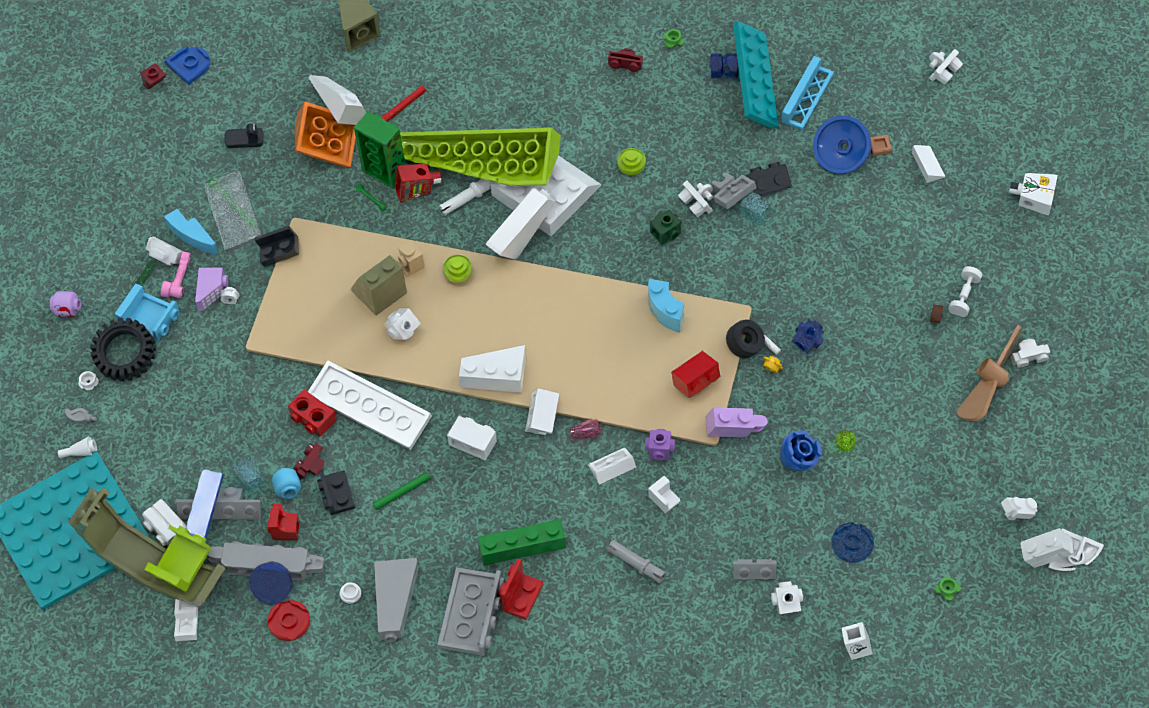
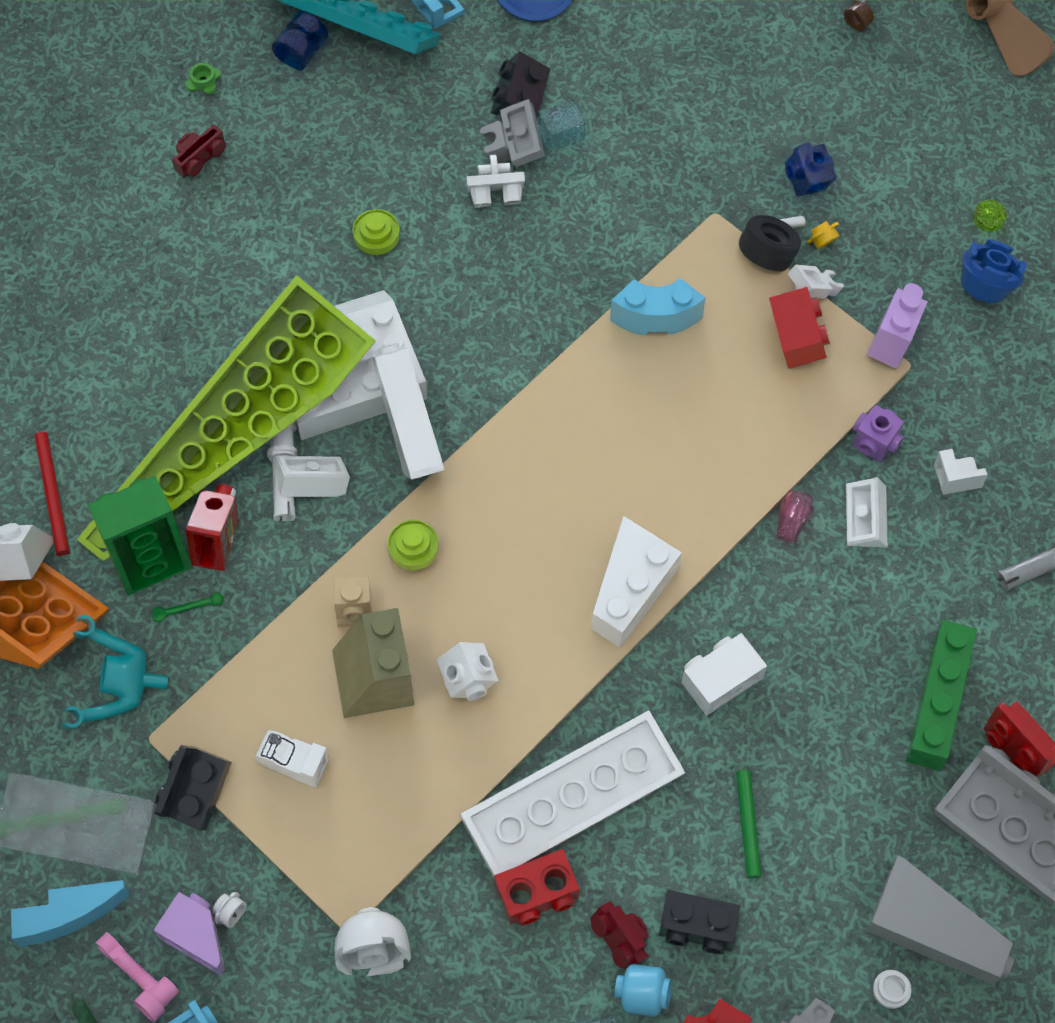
camera: 65 degrees left, 5 degrees up
white piece [146,237,183,266] -> none
white hinge [525,388,559,435] -> none
dark green brick [650,210,682,245] -> none
none -> teal piece [61,615,168,730]
none -> white leg [255,730,329,788]
none -> white slope [275,456,350,497]
none -> white cylinder [334,907,411,976]
none -> white plate [788,265,844,299]

